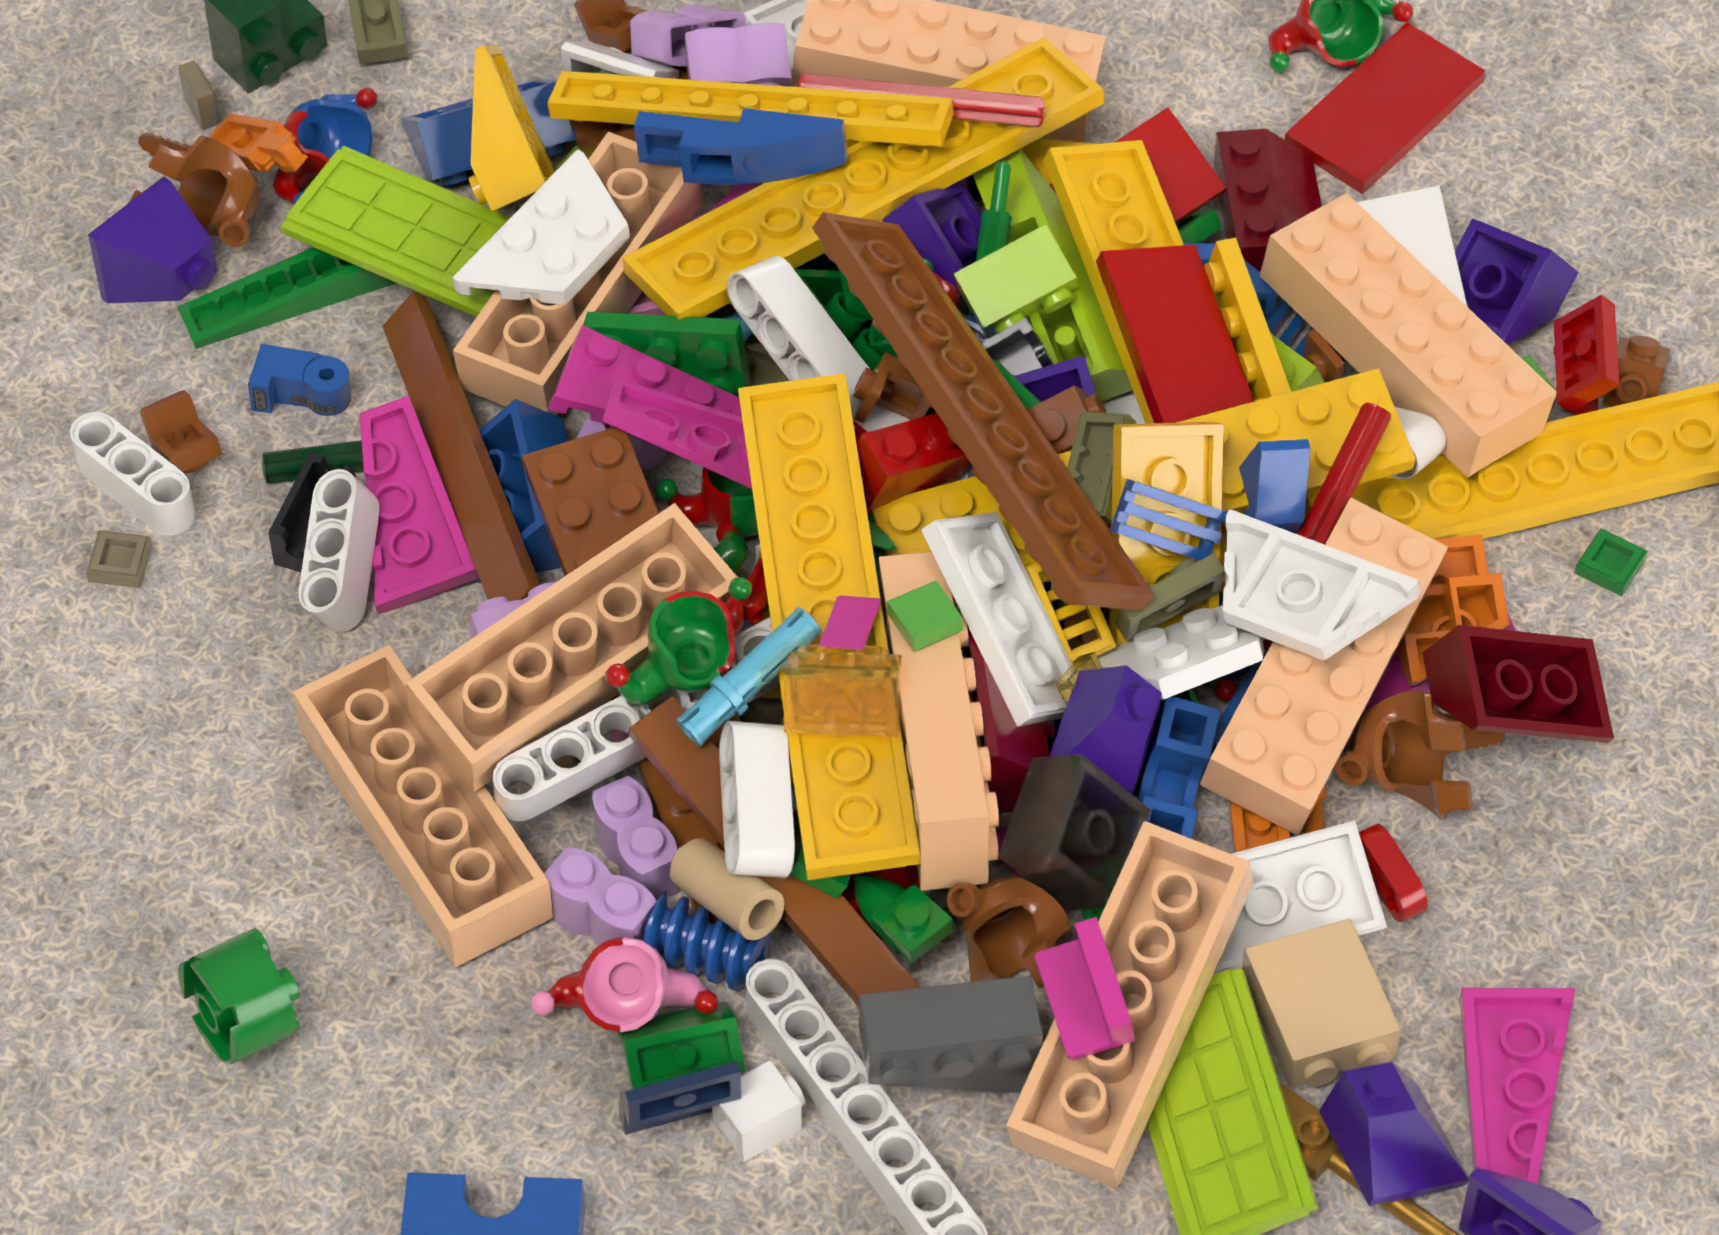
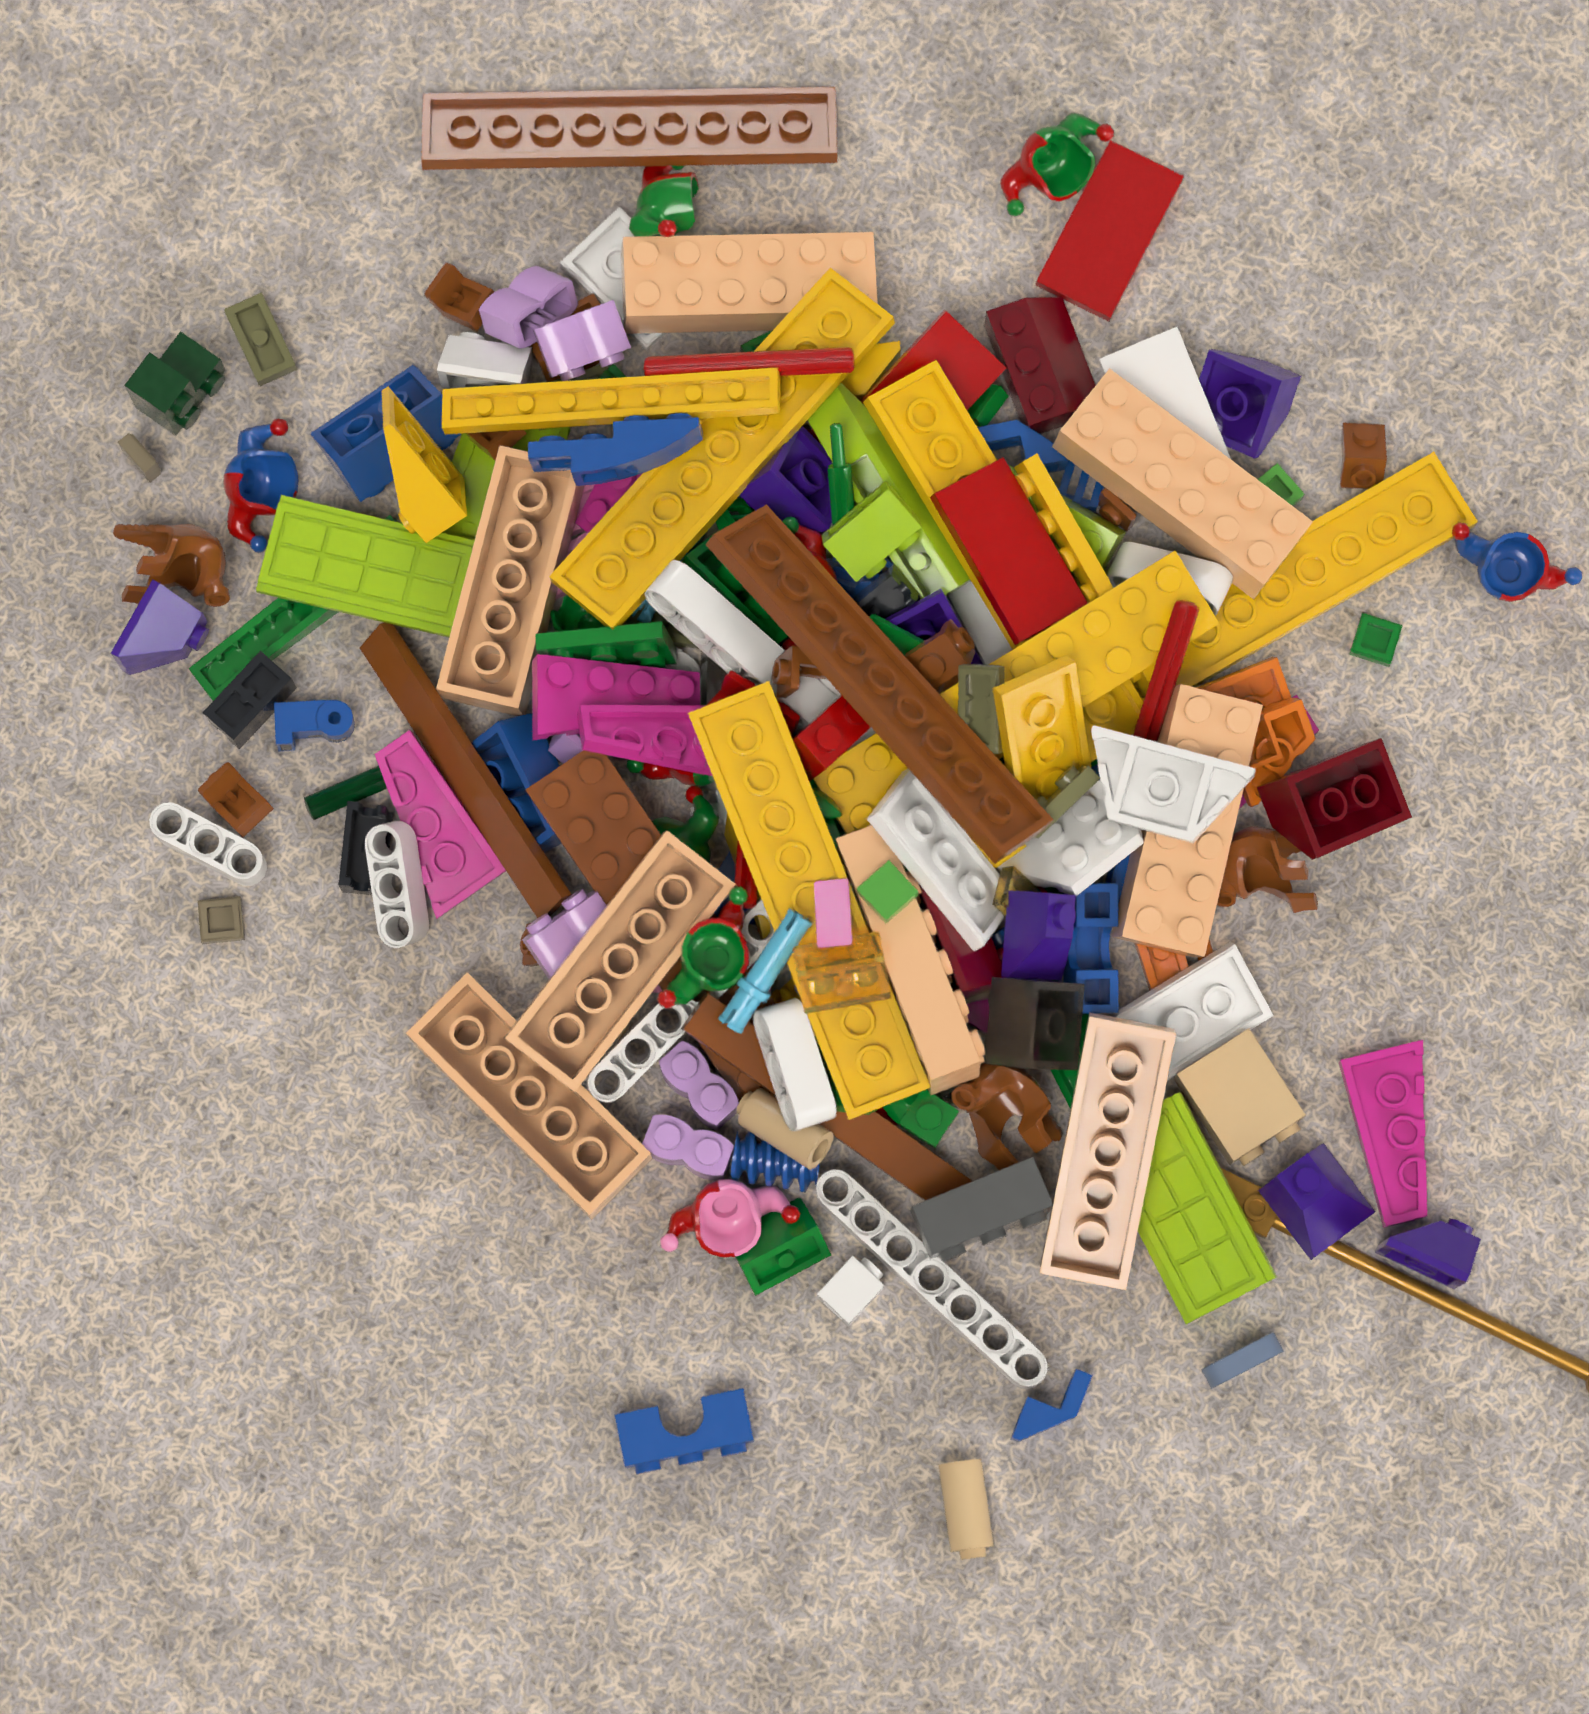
camera: 15 degrees left, 25 degrees up
green brick [178,928,300,1064] -> none
orange hinge [209,113,308,172] -> none
white wing [452,149,630,305] -> none
dark blue slope [619,1061,742,1135] -> none
dark pink panel [1035,917,1135,1060] -> none
tile [1110,478,1228,560] -> none
slope [1239,439,1311,533] -> none
red beam [1358,823,1428,922] -> none
red bracket [1553,295,1619,415] -> none
none -> black hinge [202,651,297,750]

